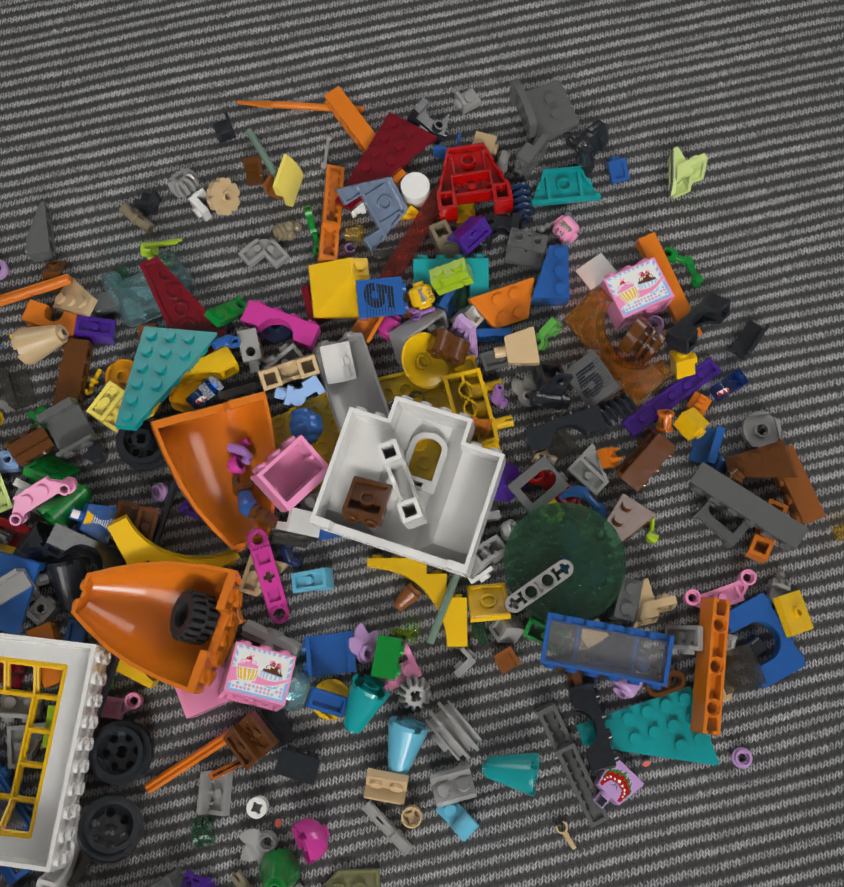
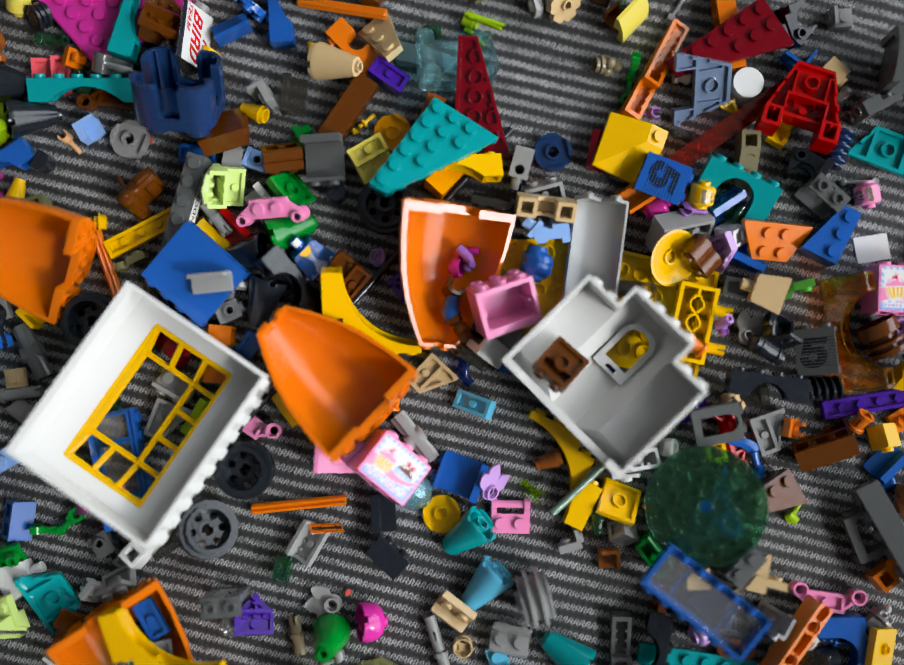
camera: 25 degrees right, 10 degrees up
black tyre [170,589,219,645] -> none
clear blue leg [185,374,224,411] -> none
green plate [205,295,248,328] -> none
blue arm [211,334,241,350] -> none
reddish brown slope [223,709,279,771] -> none
light grey plate [238,238,290,270] -> none
dark pink arch [241,300,321,352] -> none
white wheel [246,795,270,819] -> none
dark pink piece [247,528,289,624] -> none
blue tile [304,686,348,718] -> none
white panel [320,341,357,384] -> none
clear yellow piece [344,225,364,243] -> none
green brick [371,635,405,681] -> none
white arch [376,438,428,530] -> none
light grey gear [397,675,432,711] -> none
lime brick [429,257,474,296] -> none
dark purple panel [447,216,493,254] -> none
light grey beam [505,559,574,613] -> none
none -> blue hand [819,638,849,646]

